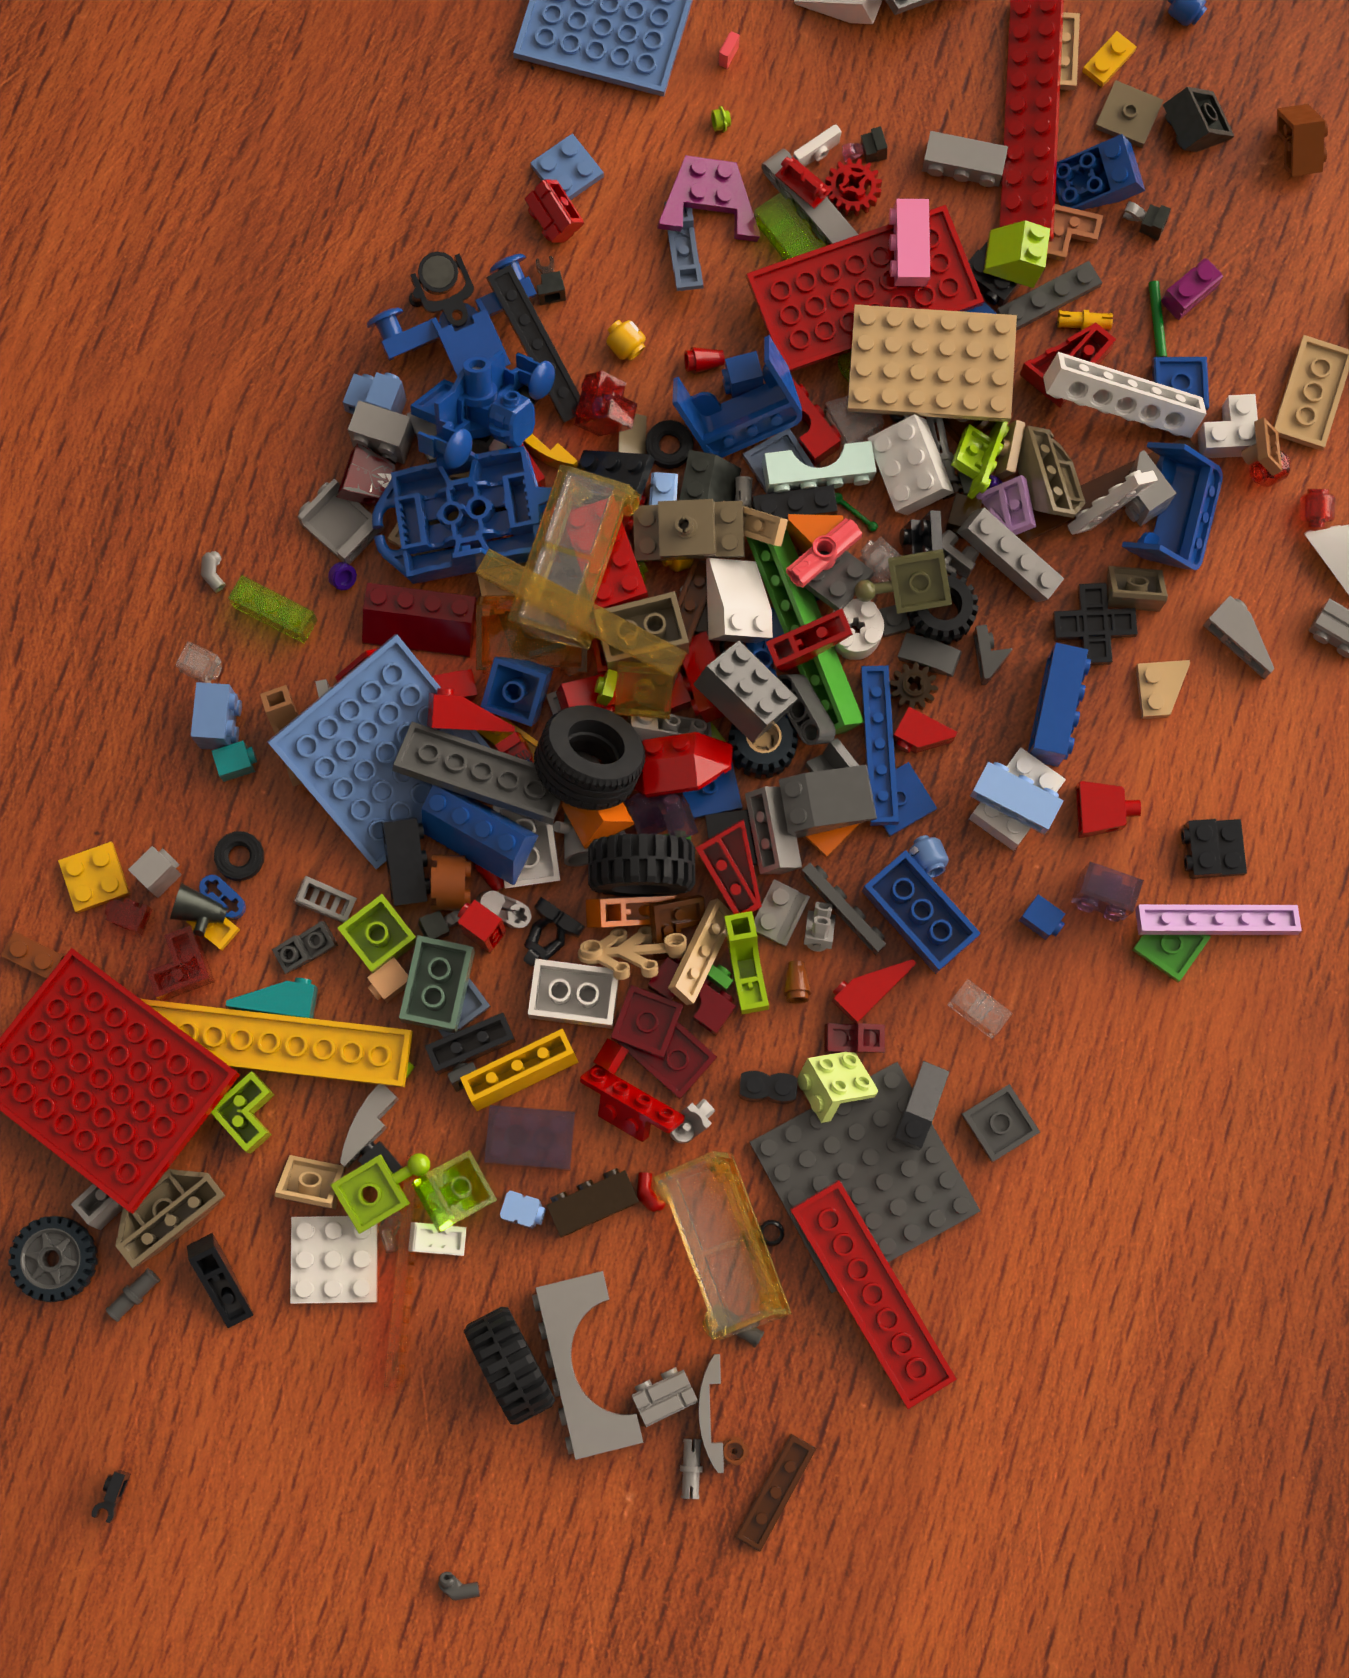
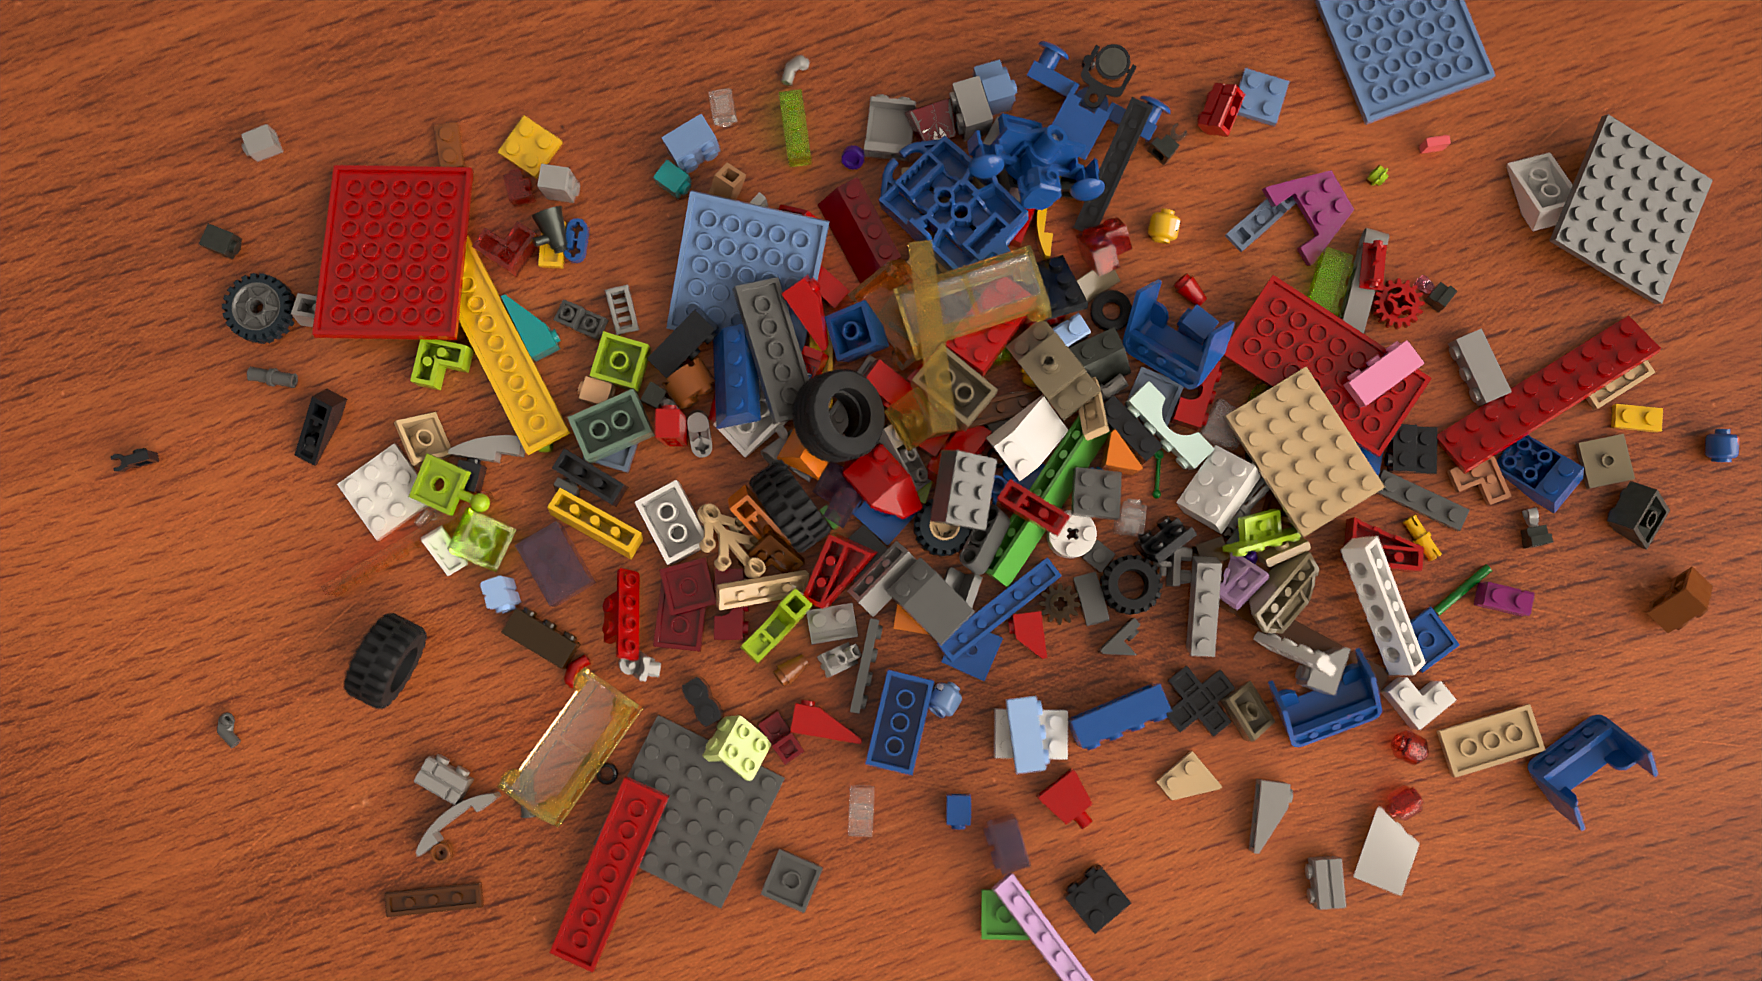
camera: 60 degrees right, 5 degrees up
dark tan wedge [115,1169,226,1269] -> none
black tyre [214,831,264,881] -> none
black piece [523,897,585,966] -> none
light grey arch [532,1271,643,1460] -> none
red tile [593,1038,629,1074] -> none
lime plate [594,669,619,706] -> none
light grey pin [680,1438,703,1499] -> none
bright green plate [706,964,733,992] -> none
coral piece [786,518,862,588] -> none
white plate [793,125,842,166] -> none
olive plate [854,549,952,614] -> none
slope [892,1061,950,1151] -> none
lime slope [983,220,1050,288] -> none
medium nougat tile [1241,417,1282,476] -> none

